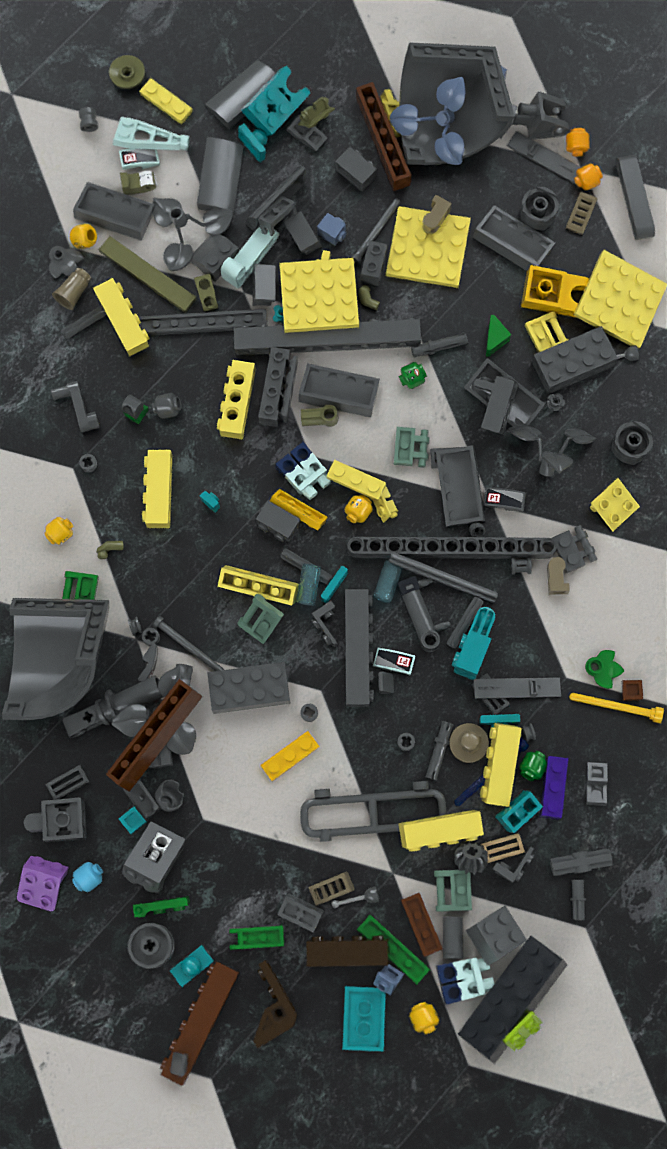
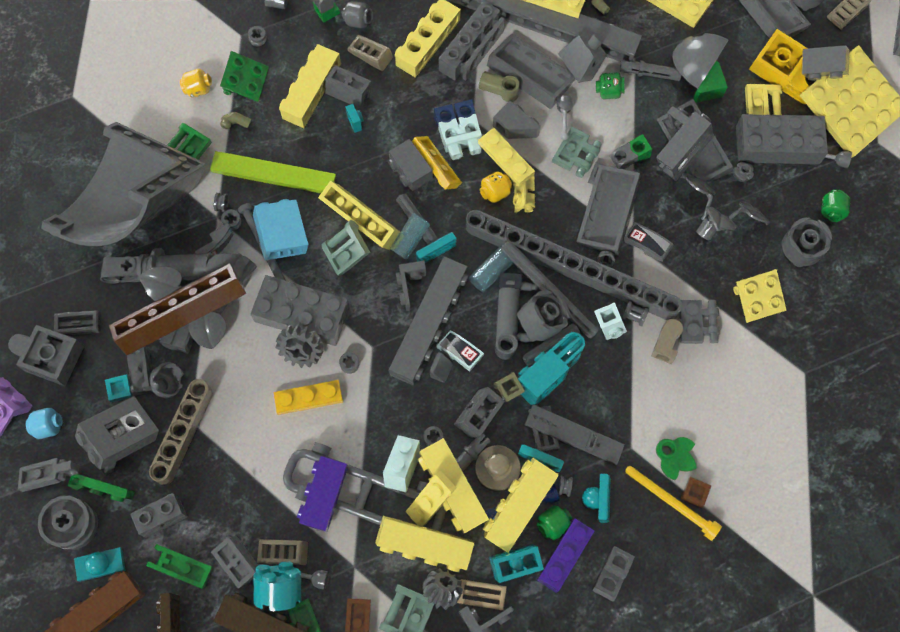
camera: 20 degrees right, 5 degrees down
none -> dark grey hinge [18,458,79,492]
none -> dark grey brick [130,493,188,538]
none -> dark tan beam [149,379,213,485]
none -> lime tile [210,151,336,193]
none -> green hinge [220,51,269,102]
none -> medium azure brick [253,199,308,261]
none -> teal brick [253,561,301,611]
none -> dark grey gear [275,324,324,368]
none -> dark purple brick [297,456,349,532]
none -> dark grey hinge [325,65,371,109]
none -> dark tan slope [347,34,393,71]
none -> light aqua brick [383,435,420,492]
none -> light yellow plate [406,471,457,526]
none -> light yellow brick [418,438,489,534]
none -> dark grey brick [454,387,505,438]
none -> dark grey slope [493,101,540,139]
none -> olive leg [493,372,525,402]
none -> dark grey brick [517,290,570,341]
none -> hinge [557,96,573,140]
none -> dark grey torso [558,32,606,83]
none -> teal tile [582,474,611,523]
none -> light aqua brick [594,303,627,340]
none -> leg [610,134,652,170]
none -> dark grey brick [673,33,728,89]
none -> dark grey brick [802,45,849,80]
none -> green head [821,190,850,222]

